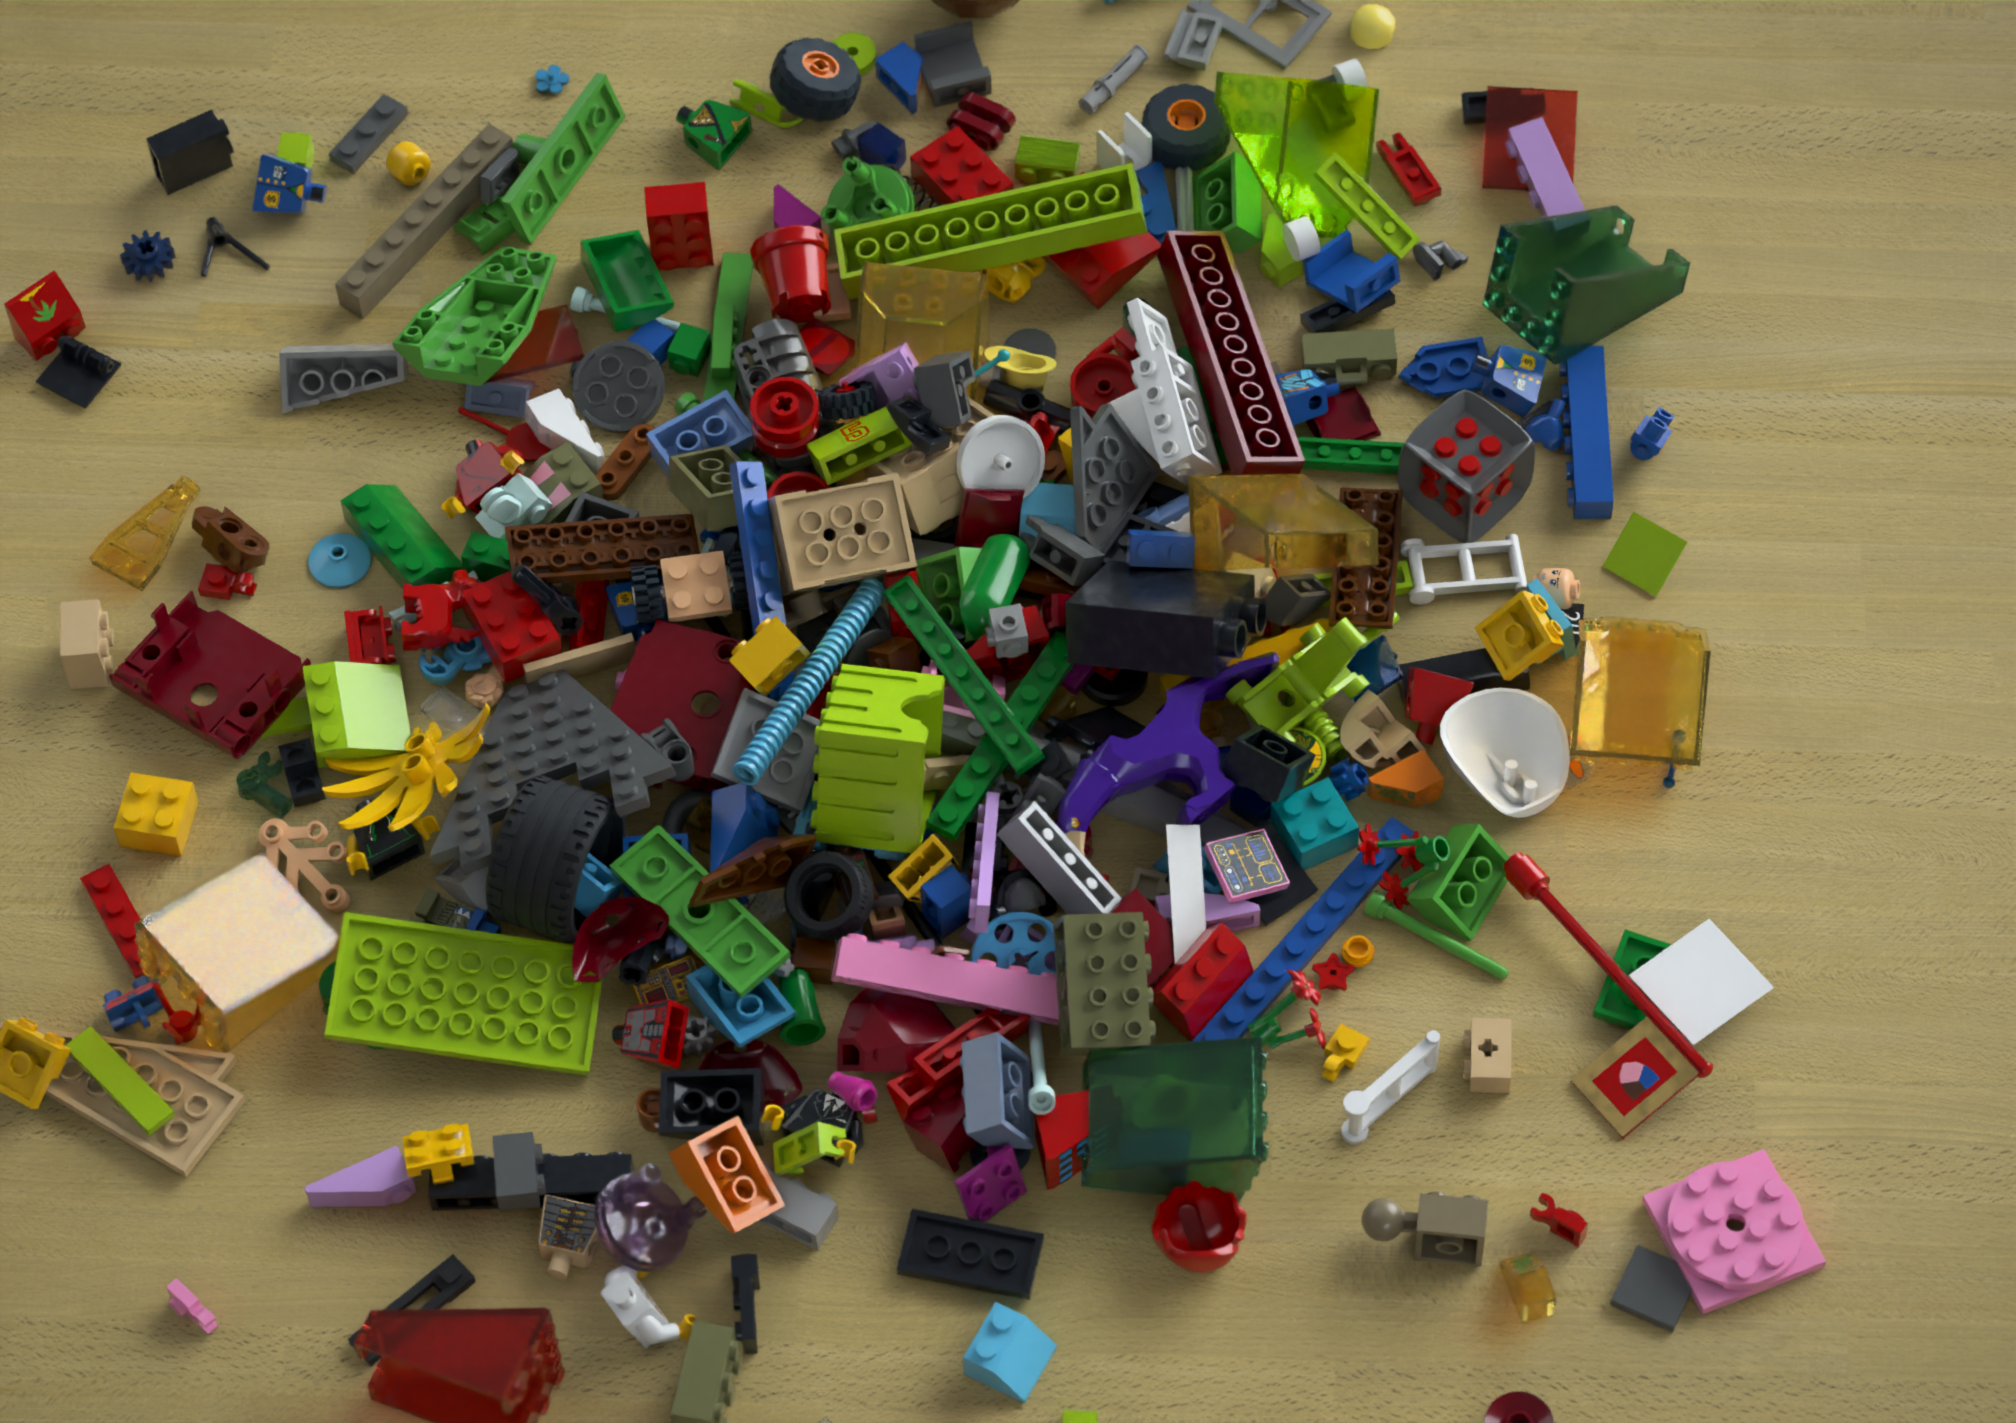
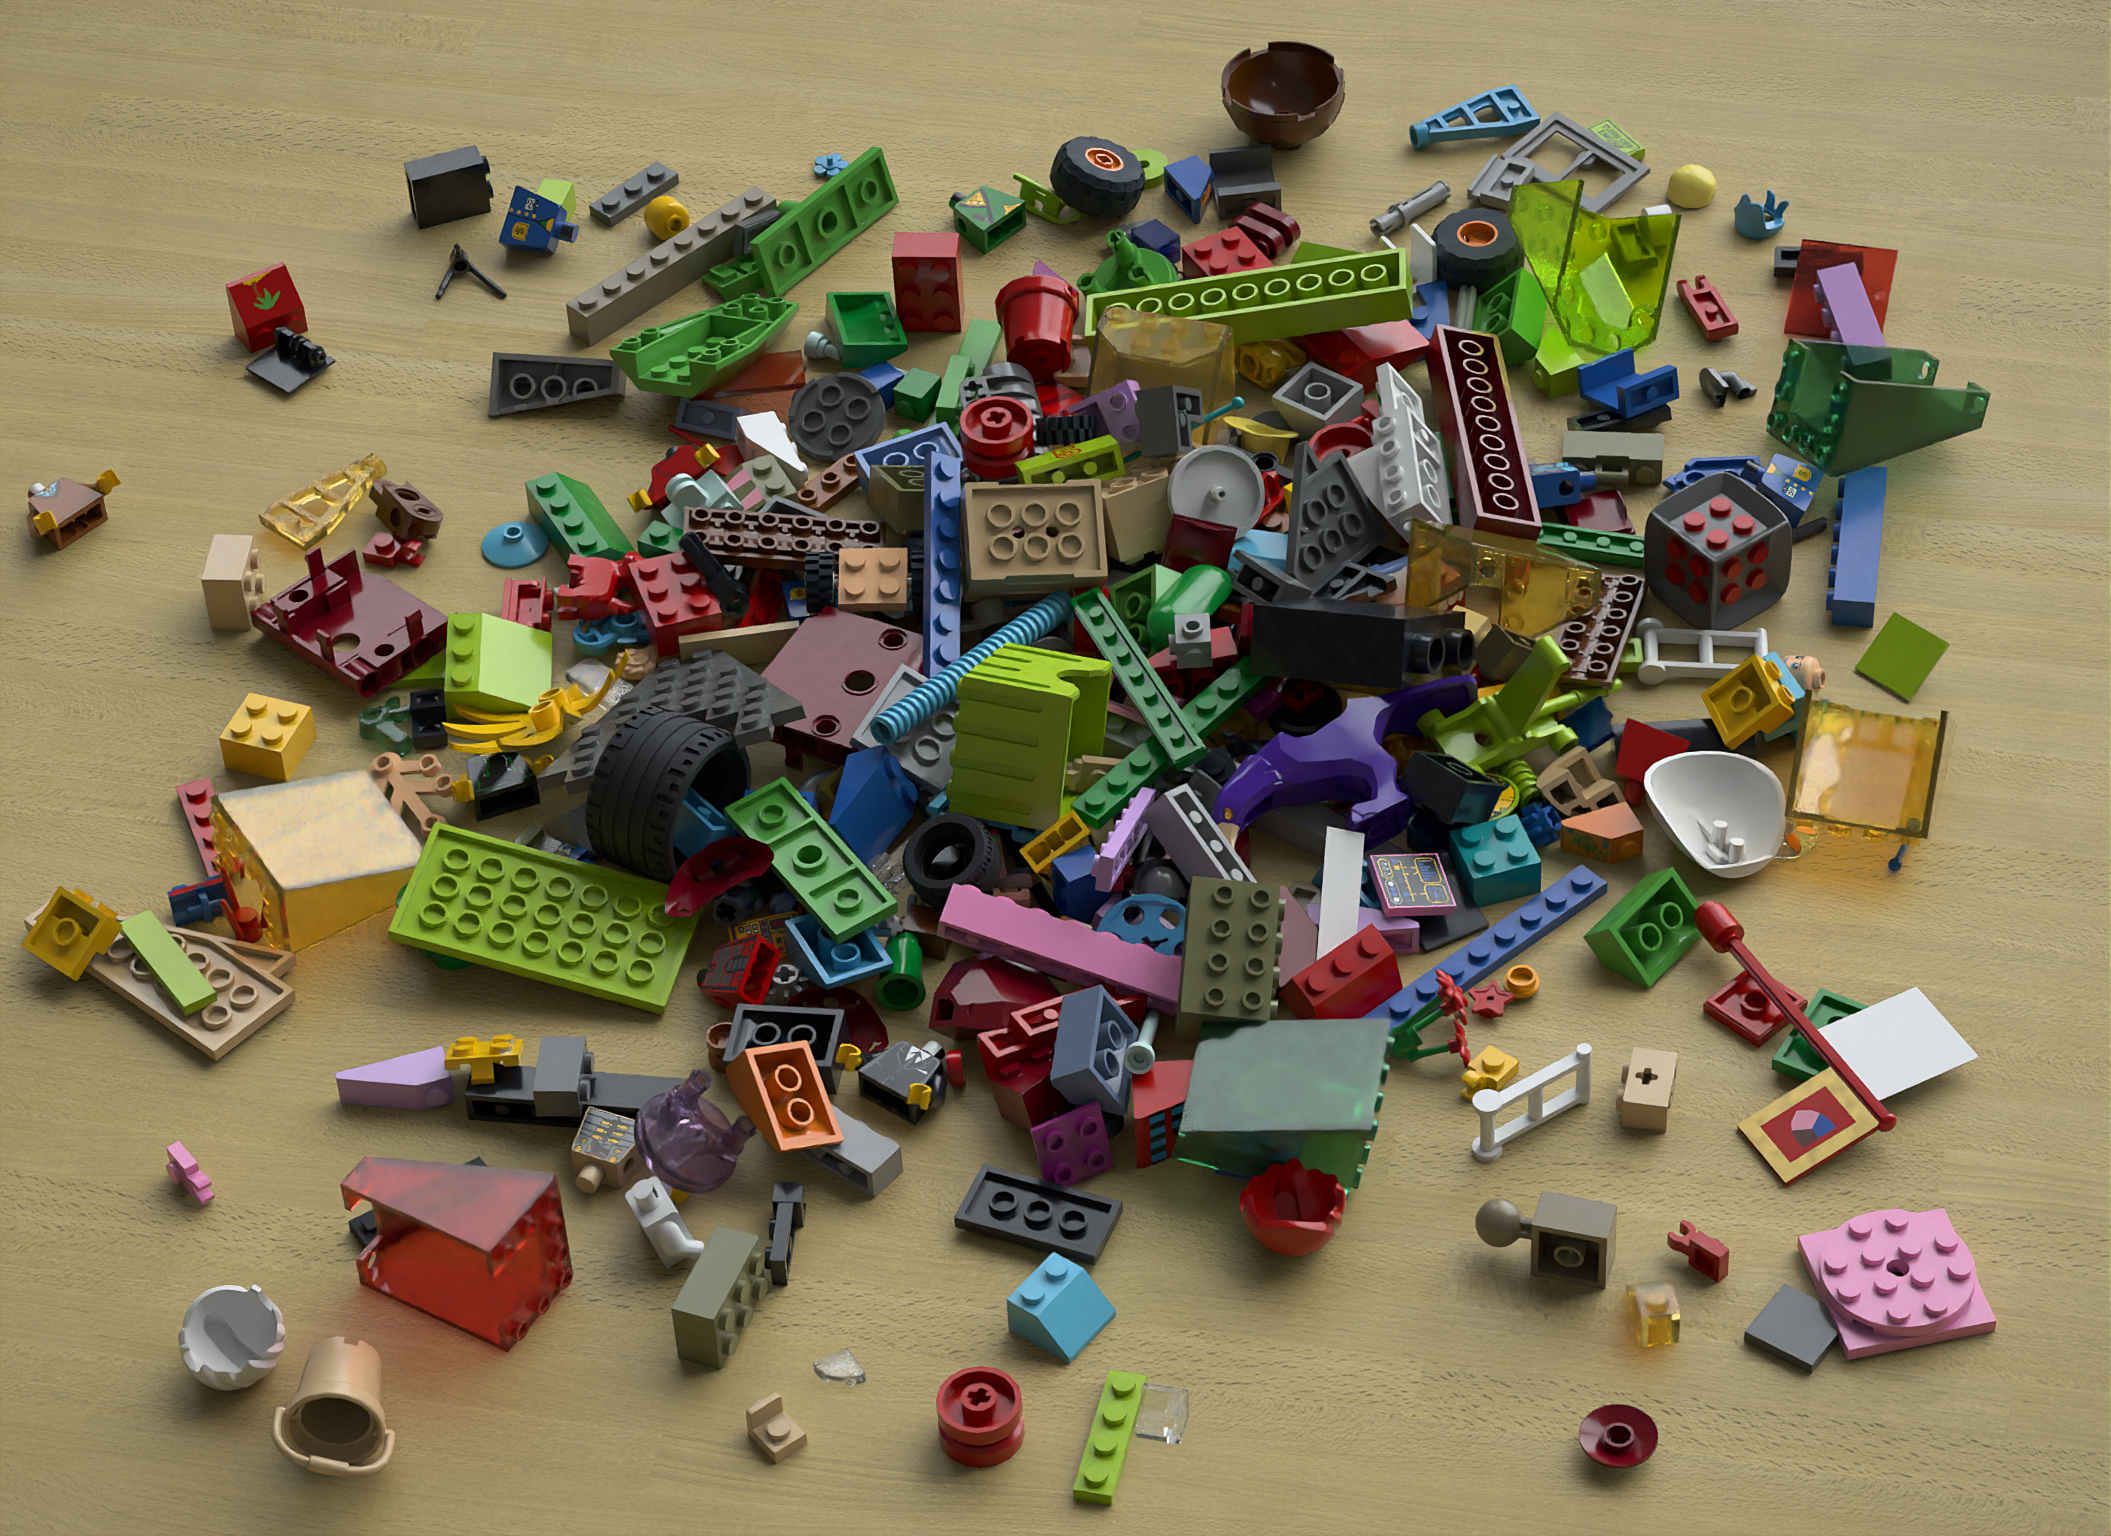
camera: 10 degrees right, 15 degrees down
dark blue gear [120,230,176,282] -> none
dark grey piece [639,718,695,781] -> none
reddish brown wedge [689,834,817,907] -> none
yellow brick [729,616,811,696] -> none
lime hinge [773,1122,846,1176] -> none
dark pink cone [828,1071,877,1111] -> none
black slope [887,395,951,456] -> none
blue brick [1126,530,1195,569] -> none
white piece [1282,216,1320,262] -> none
lime plate [1313,152,1420,261] -> none
plant [1357,823,1450,910] -> none
bright green piece [1363,890,1508,979] -> none
blue rock [1525,398,1566,451] -> none
blue hips [1630,407,1674,460] -> none
none -> light grey slope [1272,362,1364,443]
none -> red tile [1703,970,1808,1048]
none -> dark azure piece [1734,190,1789,240]

